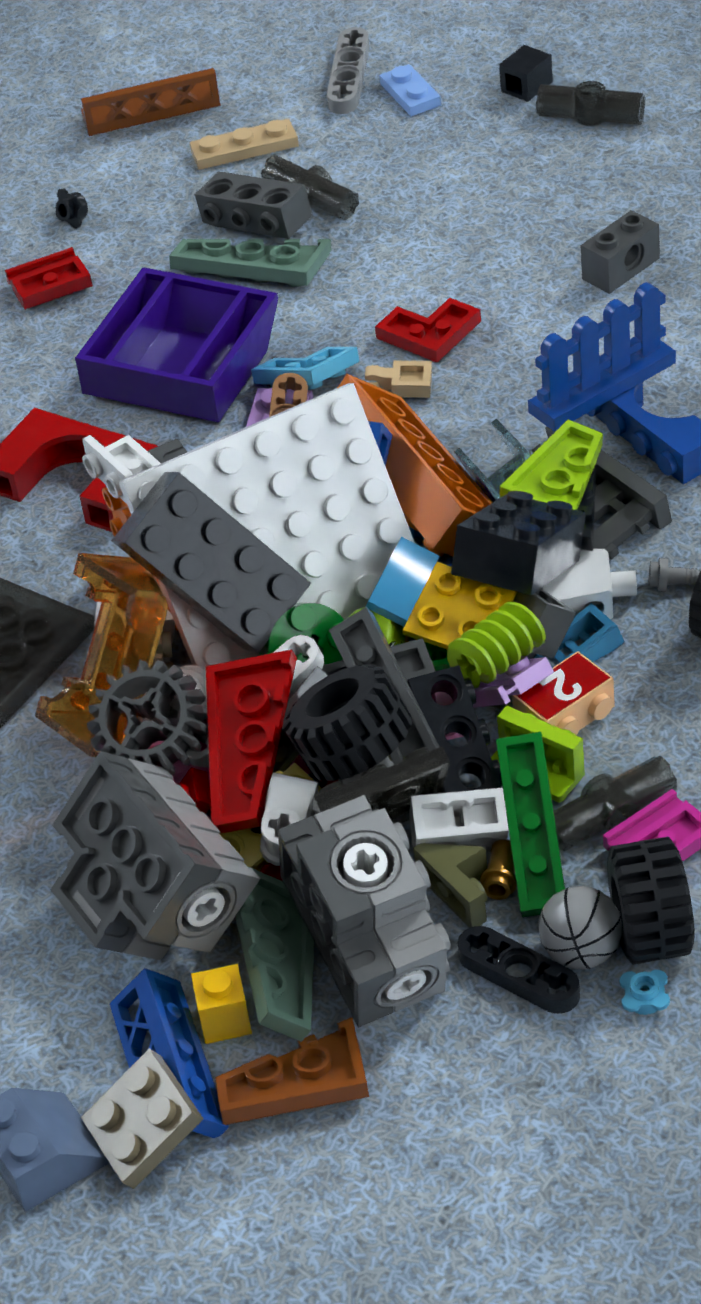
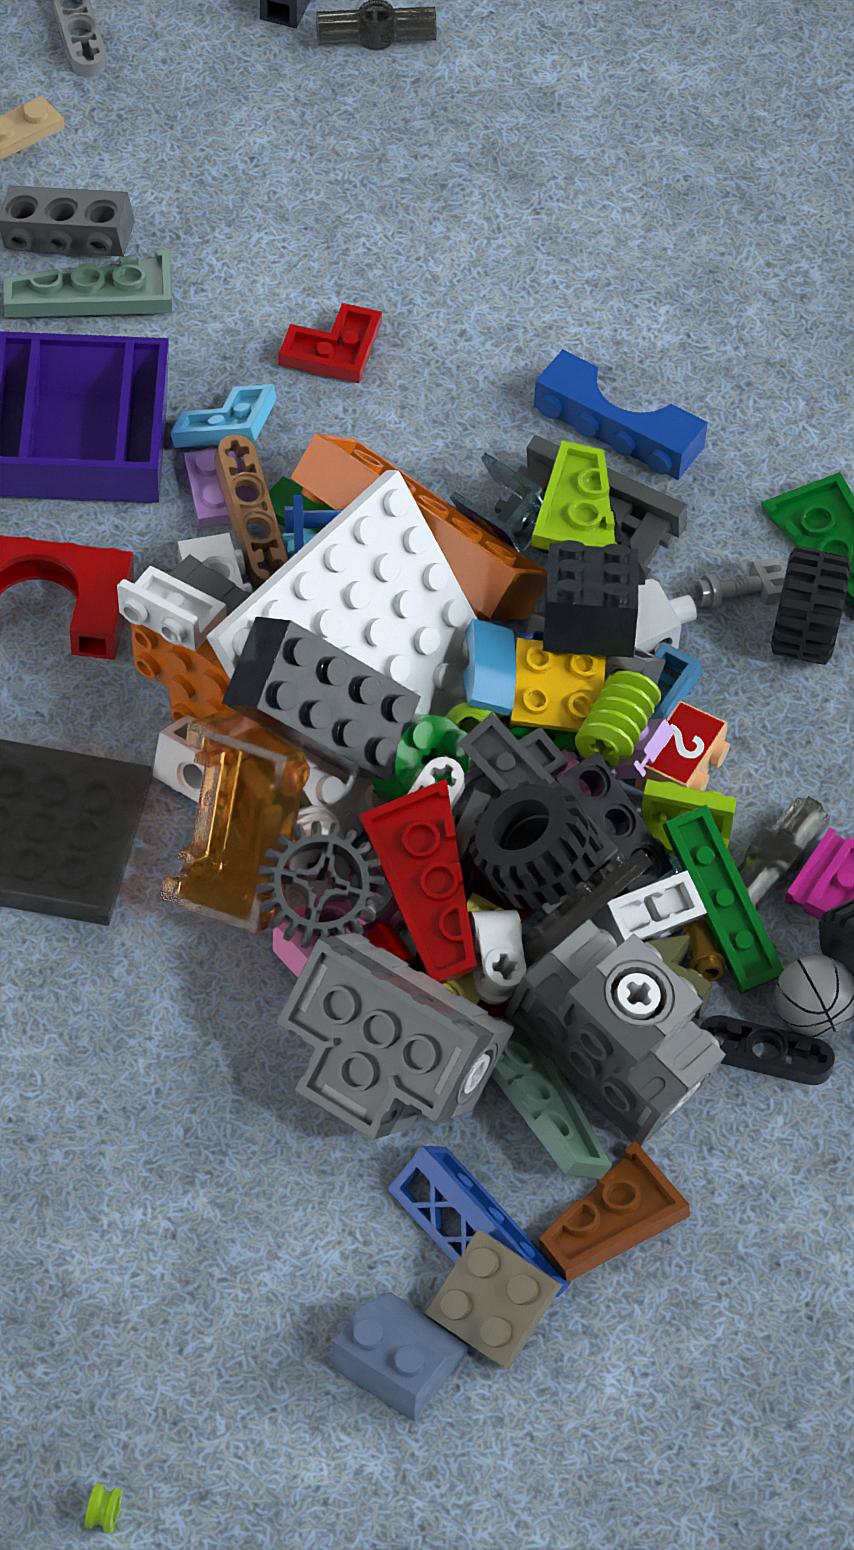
camera: 30 degrees left, 10 degrees up
yellow brick [191,964,252,1044] -> none
clear smoke piece [261,154,359,220] -> none
tan plate [365,360,432,398] -> none
light blue plate [379,64,441,117] -> none
blue fence [528,282,676,432] -> none
dark grey brick [580,210,660,294] -> none

